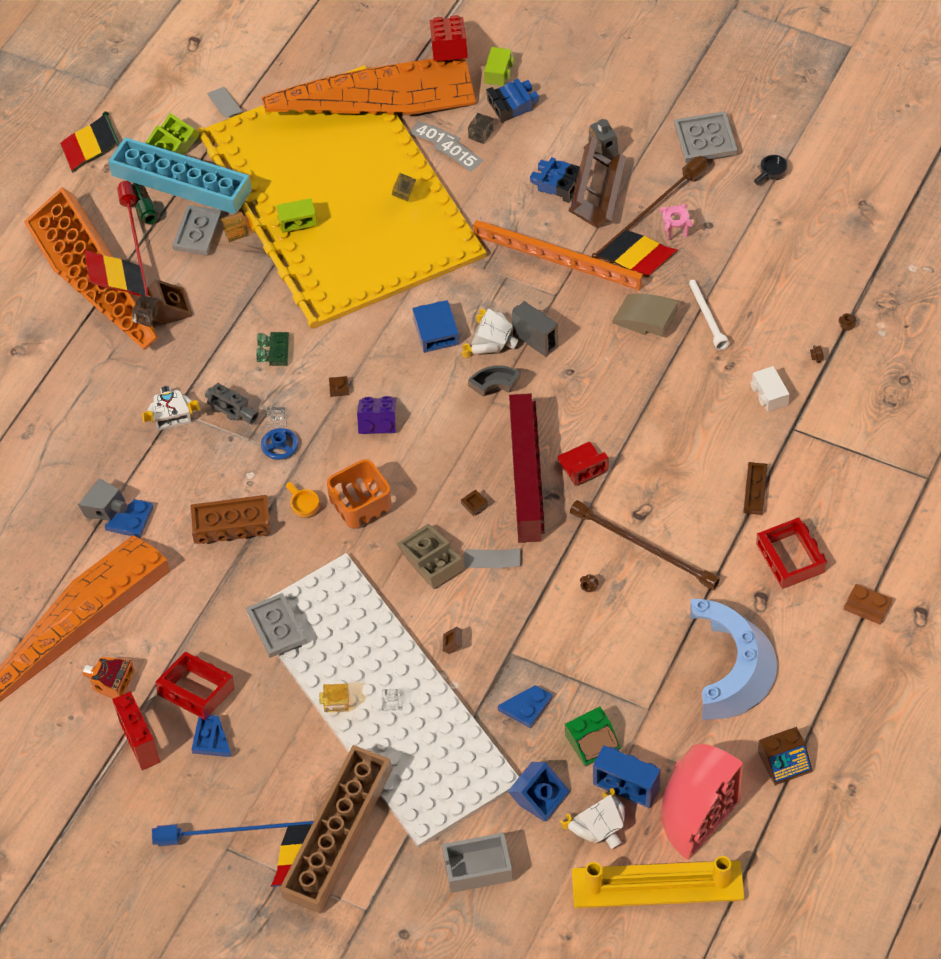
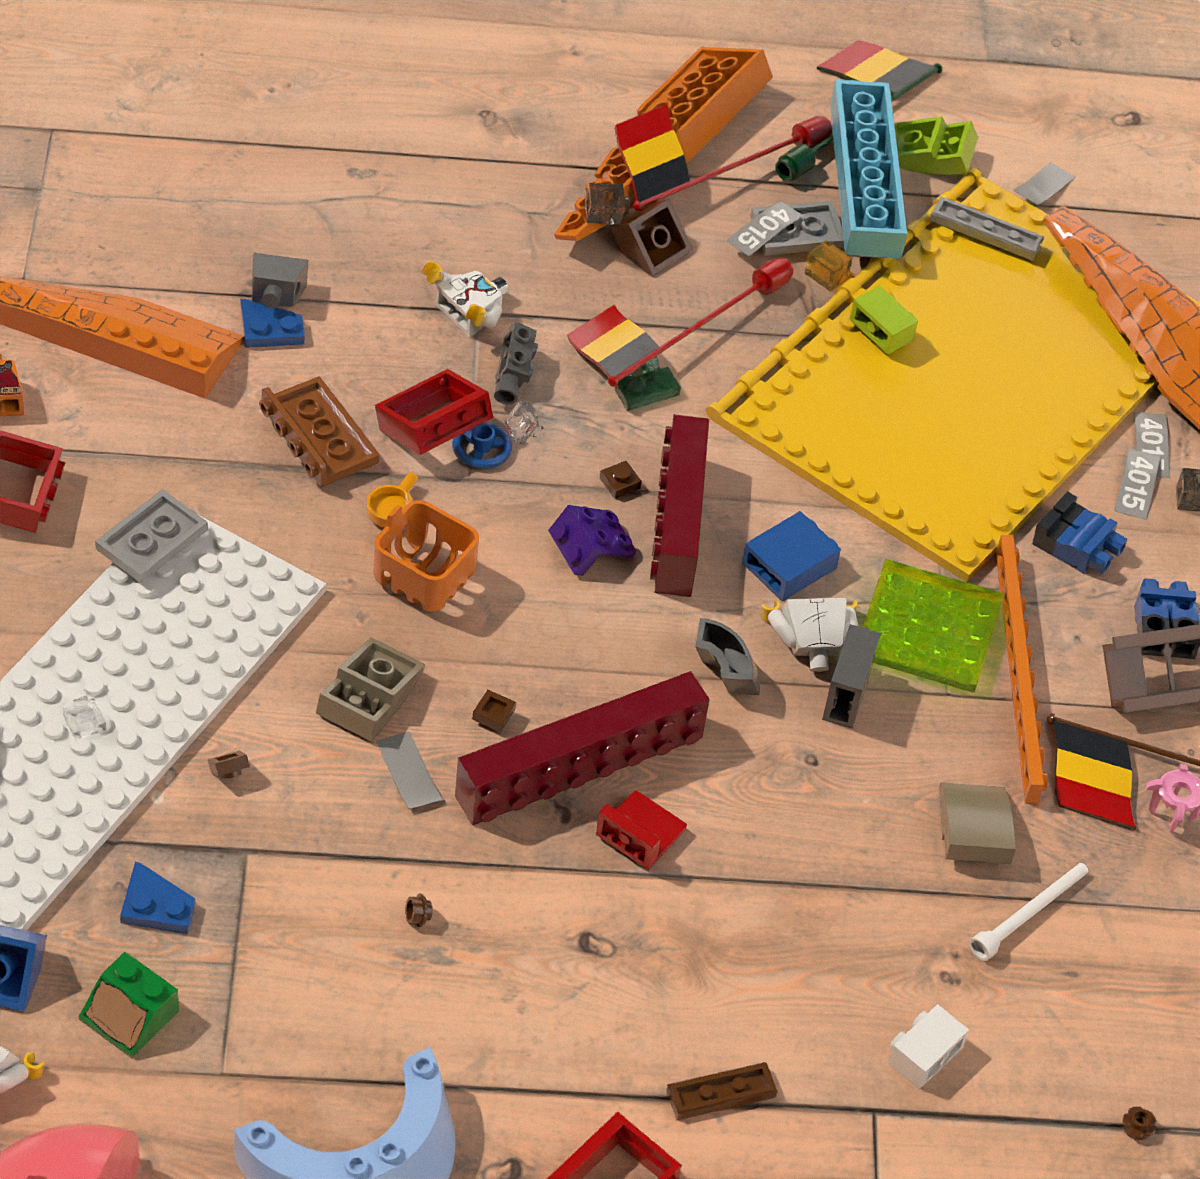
camera: 55 degrees right, 5 degrees down
clear yellow brick [319,684,349,712] -> none
clear smoke brick [392,173,416,202] -> none
reddish brown hose [570,500,720,591] -> none
blue brick [593,745,661,809] -> none
reddish brown plate [810,345,824,363] -> none
none -> red window [375,369,494,455]
none -> flag [567,258,793,387]
none -> dark red brick [650,414,709,597]
none -> light grey sticker [726,201,803,256]
none -> clear neon green plate [863,559,1004,693]
none -> light grey tile [930,196,1045,261]
none -> blue hips [1032,491,1128,574]

